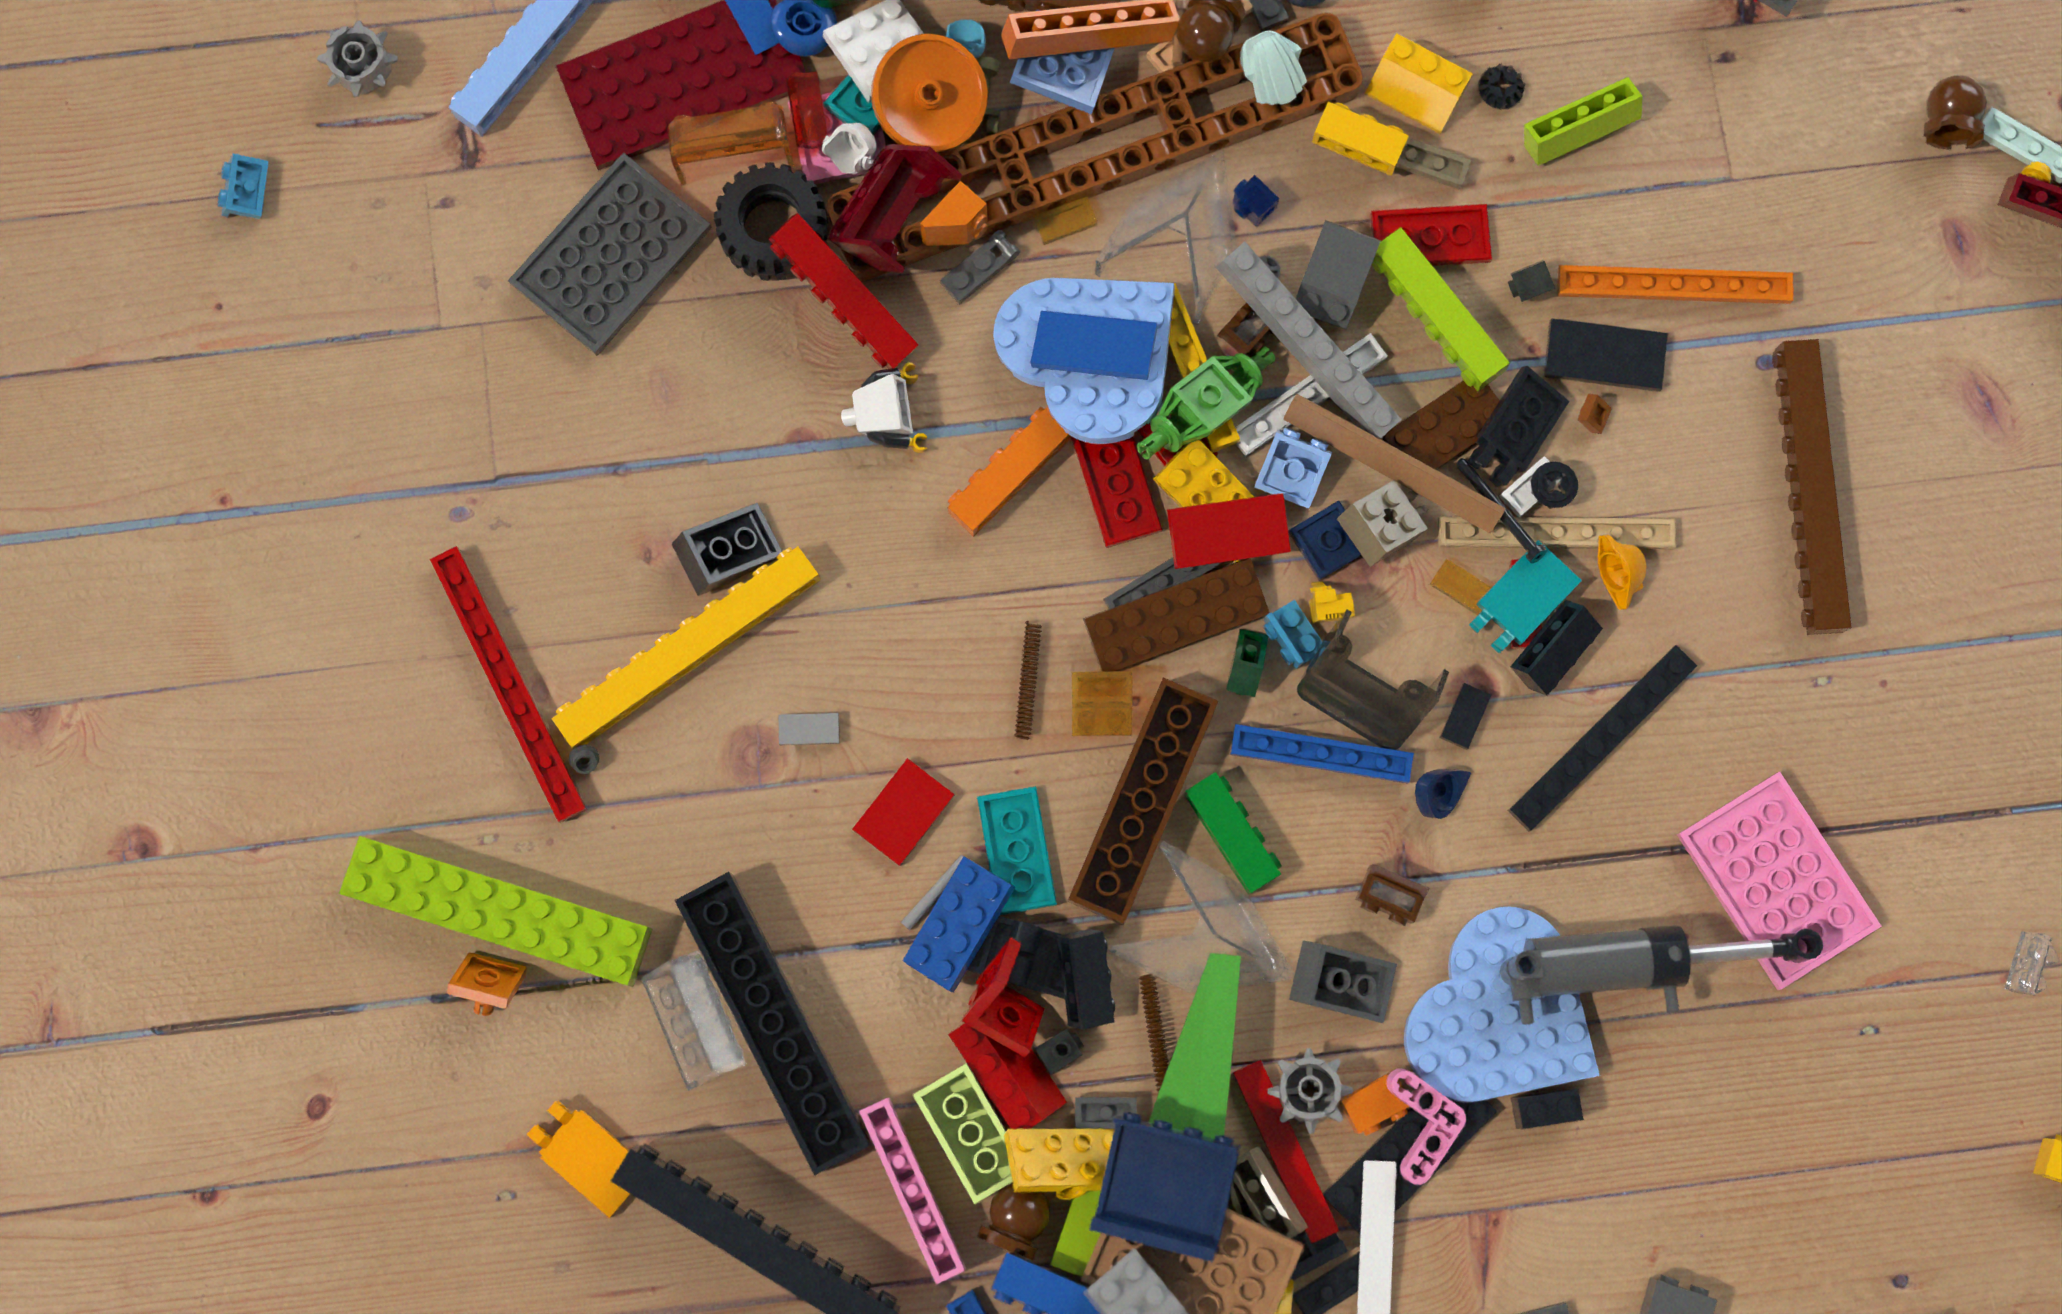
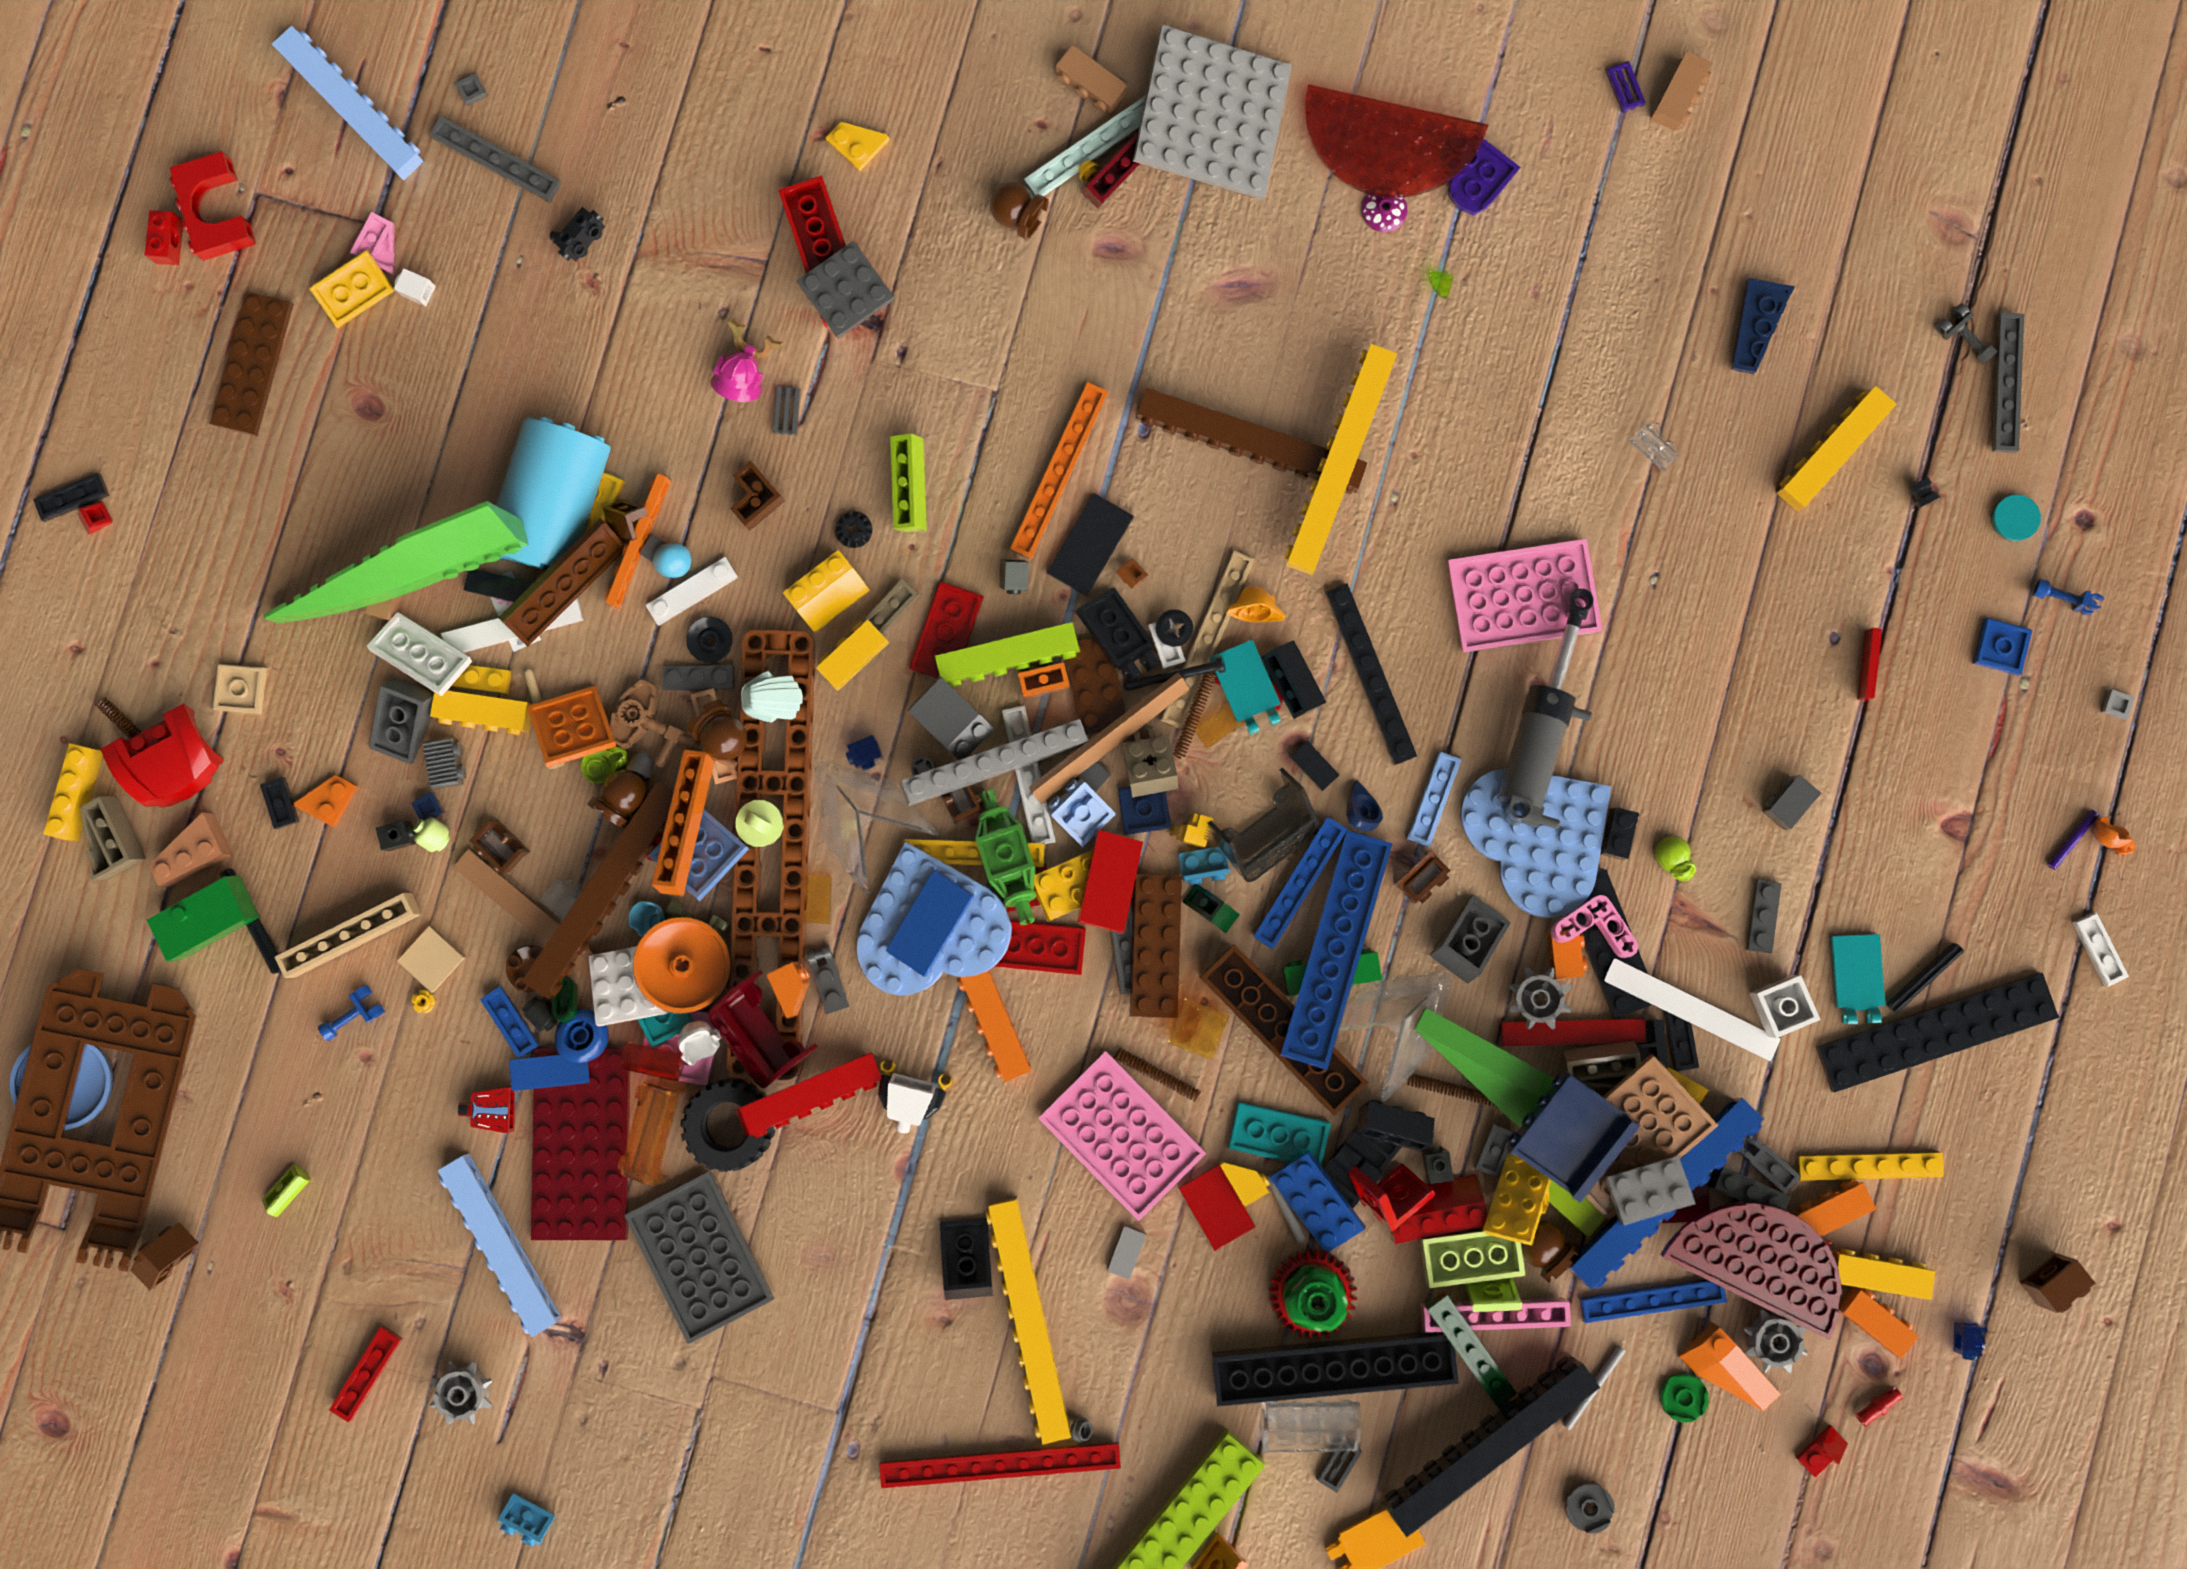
camera: 60 degrees left, 5 degrees up
none -> yellowish green tile [736,800,784,847]
none -> orange brick [1018,662,1070,699]
none -> bright pink plate [1038,1051,1206,1221]
none -> dark grey tile [1078,762,1111,793]
none -> reddish brown piece [1173,672,1217,759]
none -> yellow slope [1219,1160,1270,1207]
none -> green piece [1269,1249,1357,1339]
none -> blue plate [1281,830,1393,1070]
none -> yellow brick [1284,344,1398,575]
none -> dark grey tile [1316,1437,1362,1493]
none -> light blue tile [1407,751,1462,847]
none -> plate [1424,1291,1517,1408]
none -> lime tile [1465,1277,1522,1312]
none -> lime hair [1654,835,1696,881]

